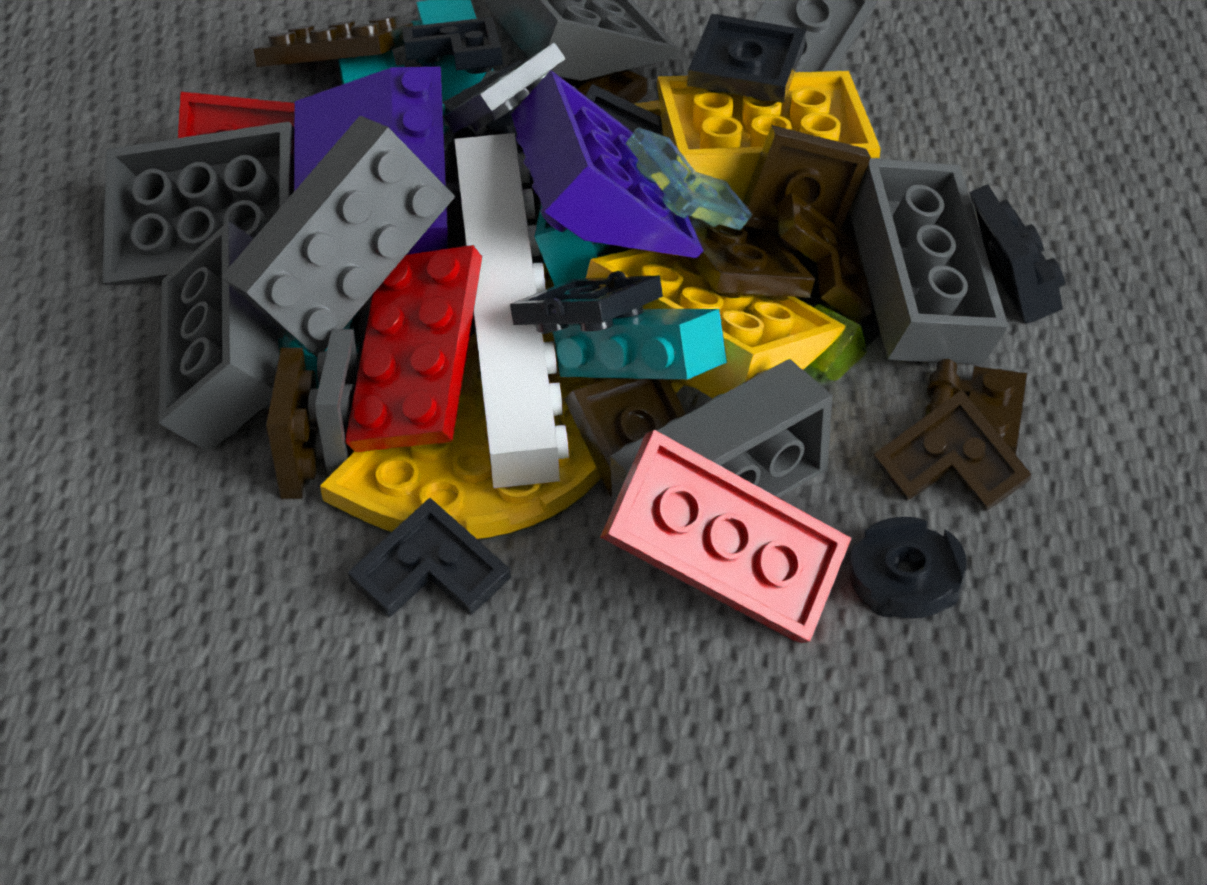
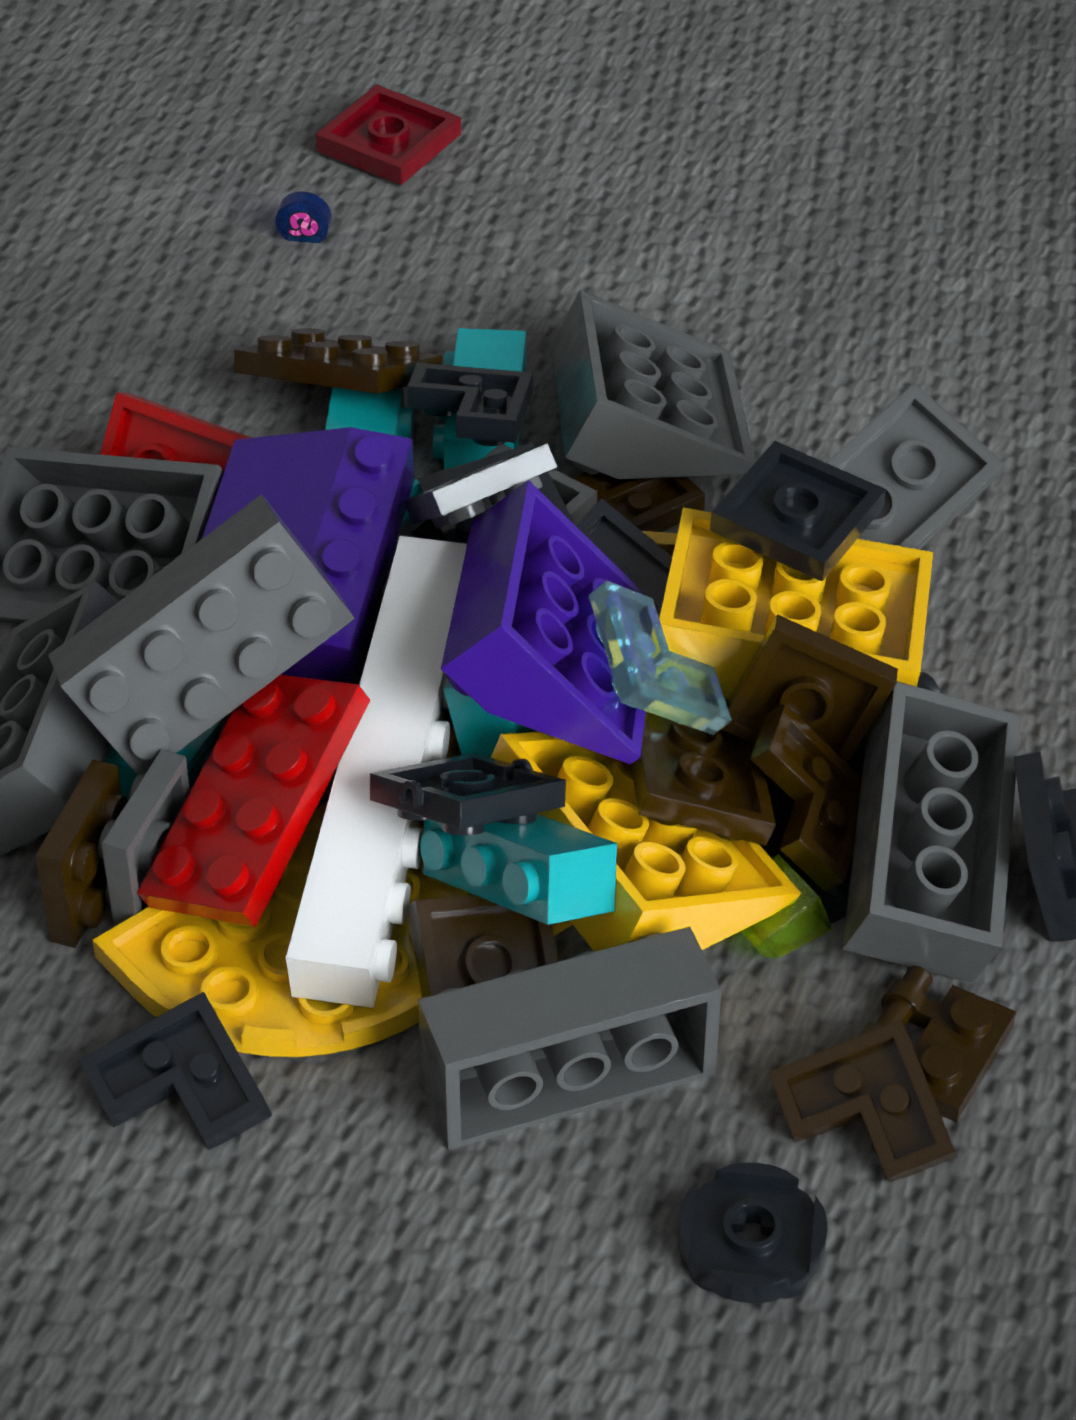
camera: 15 degrees right, 0 degrees up
plate [600,430,851,643] -> none

